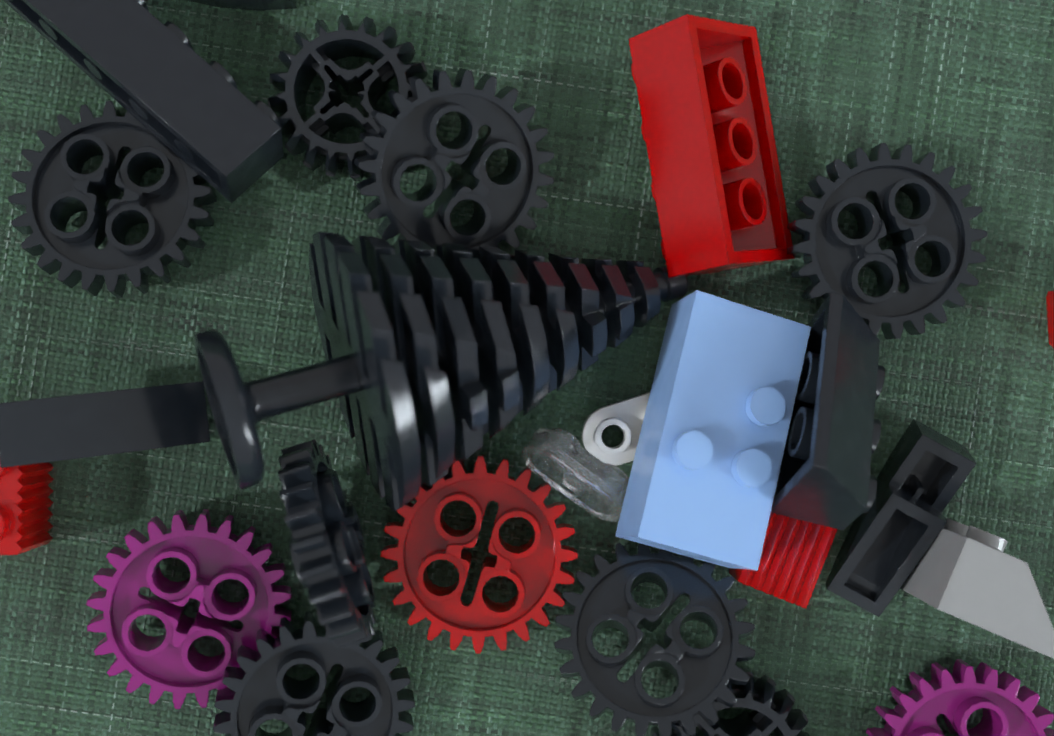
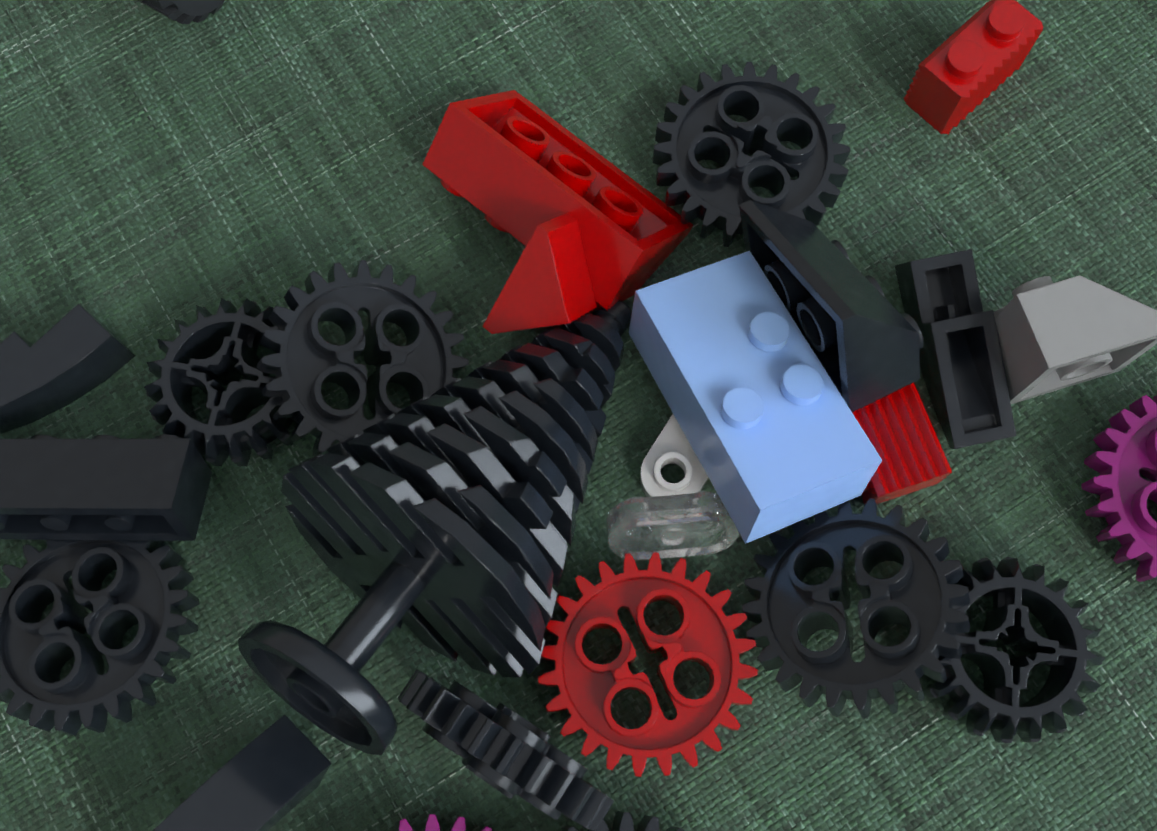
camera: 40 degrees left, 15 degrees down
none -> red slope [482,213,597,334]

